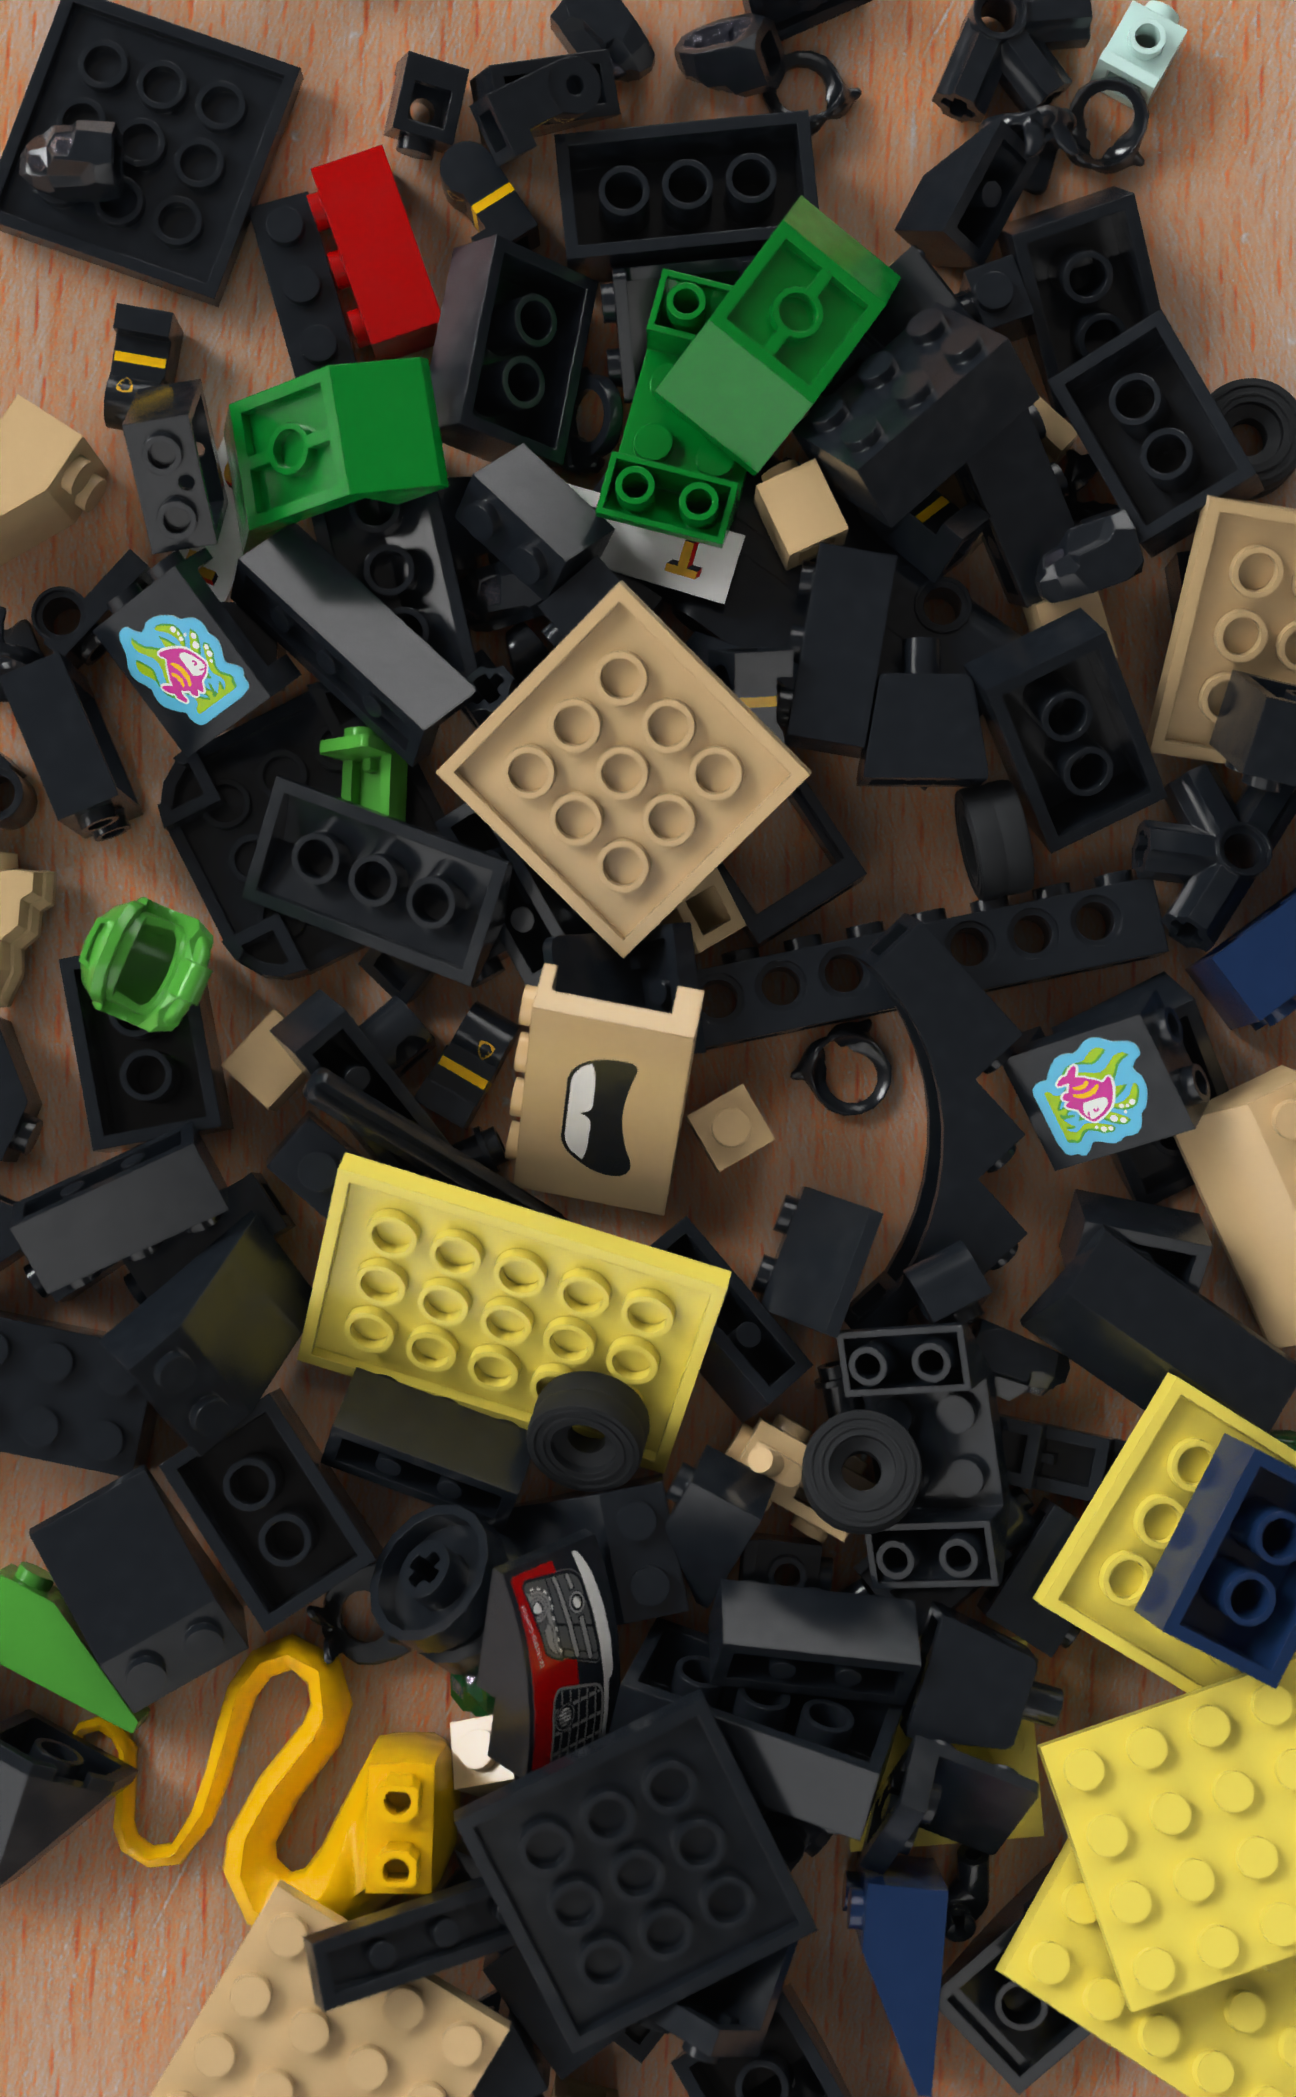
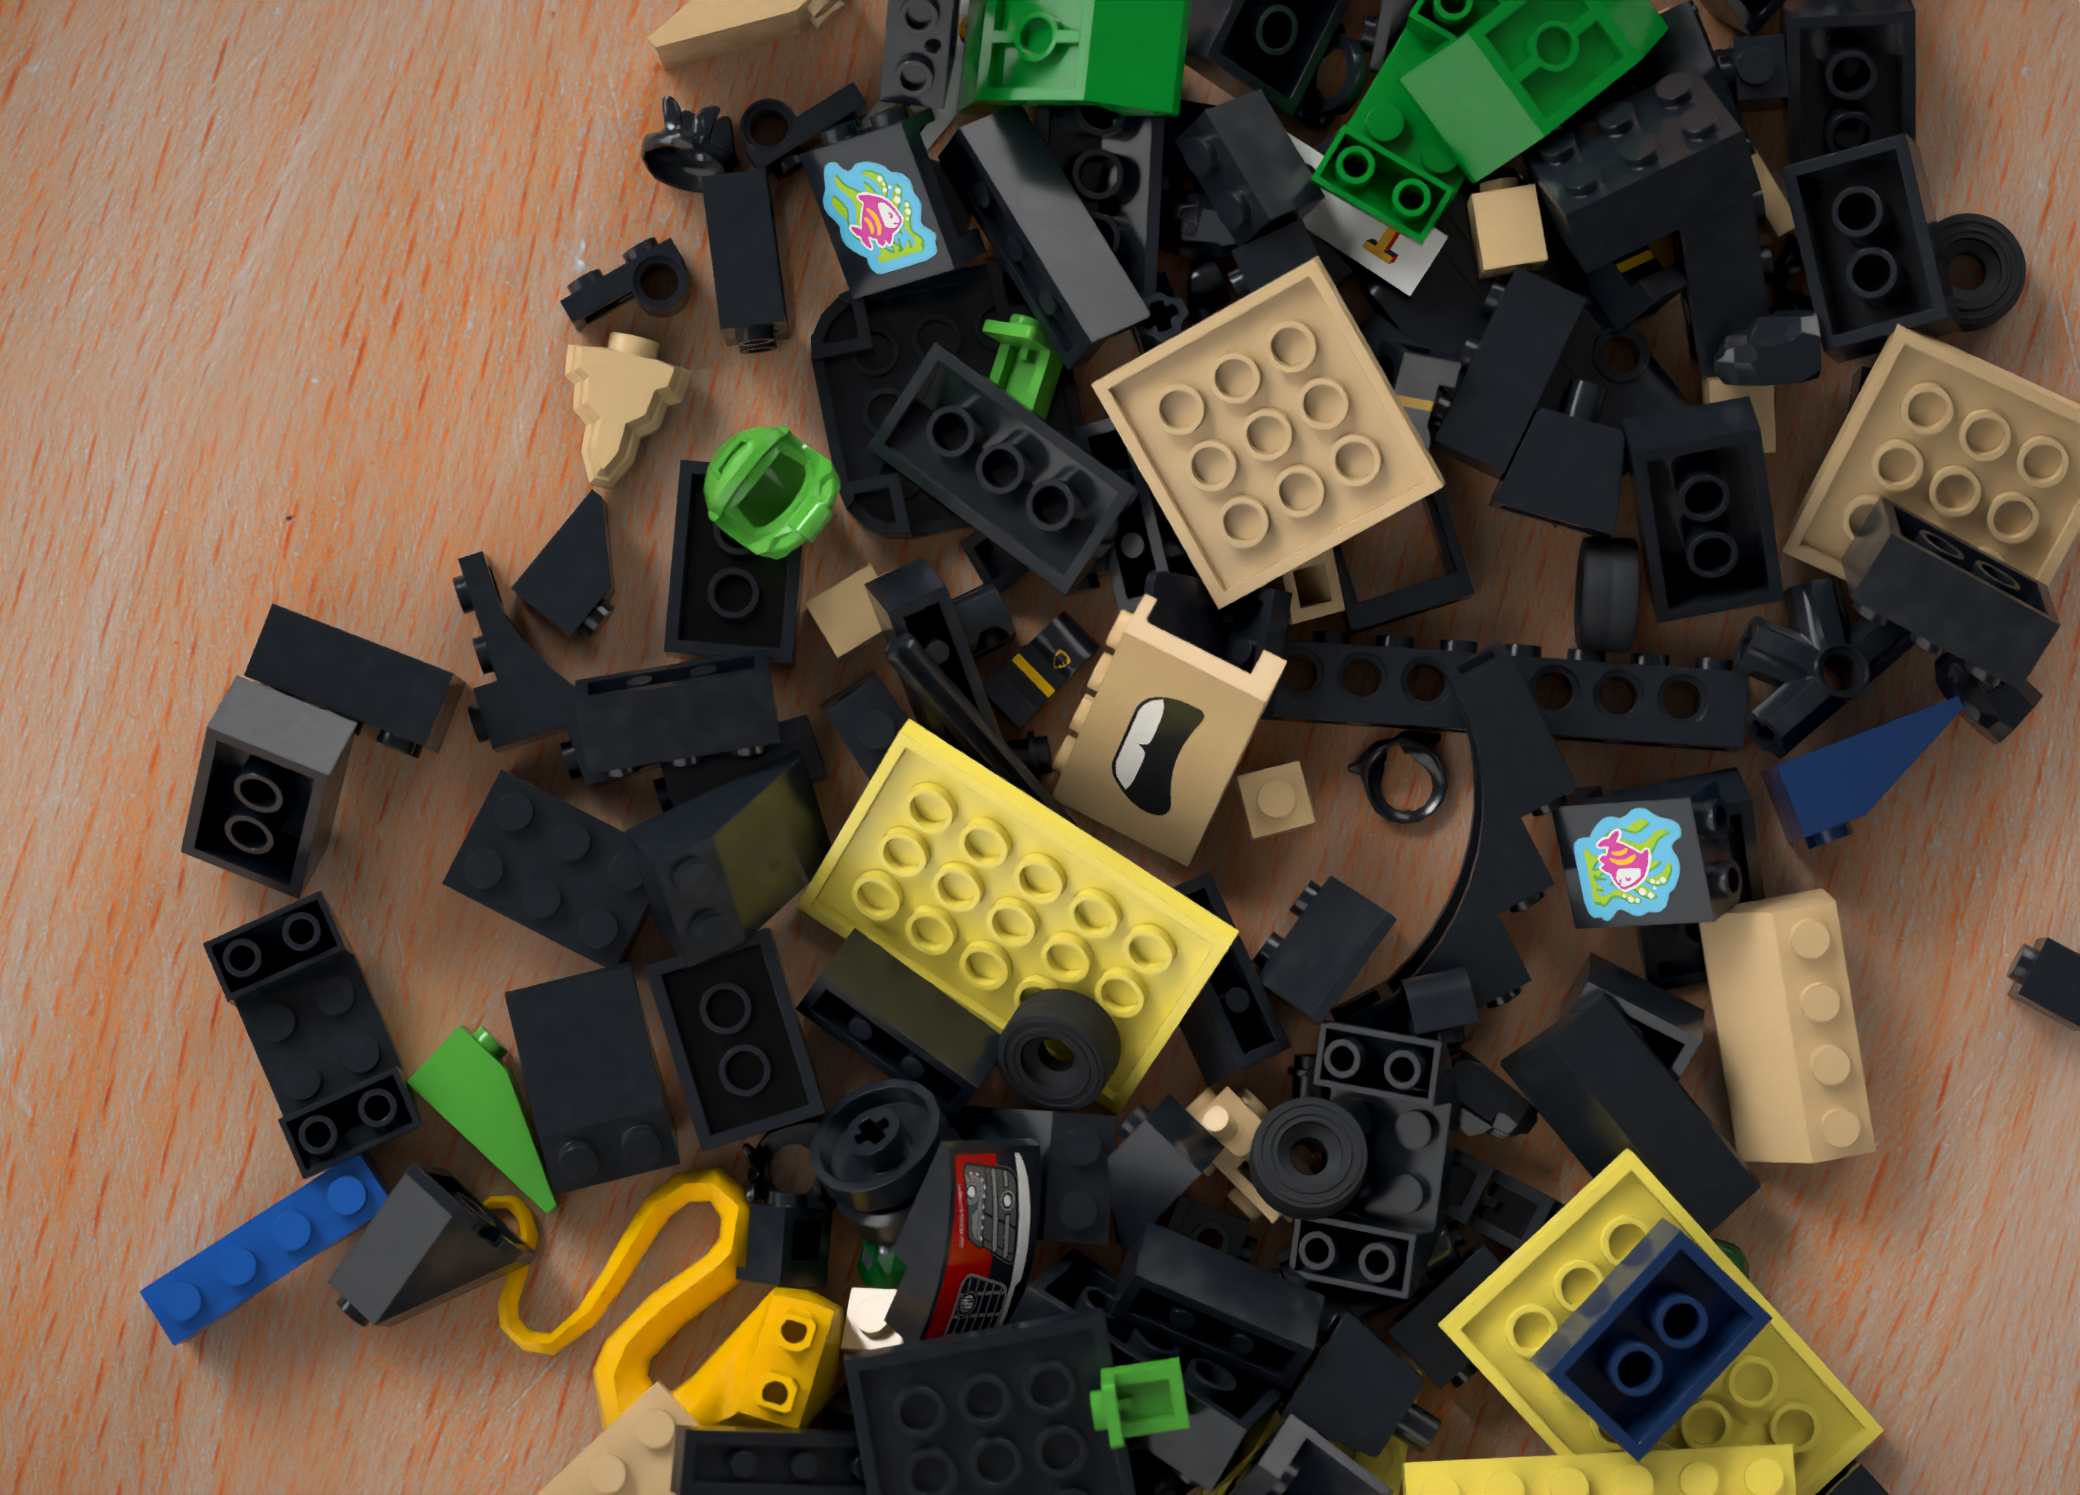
camera: 15 degrees right, 0 degrees up
none -> black brick [736,1191,833,1286]
none -> bright green bracket [1090,1358,1190,1449]

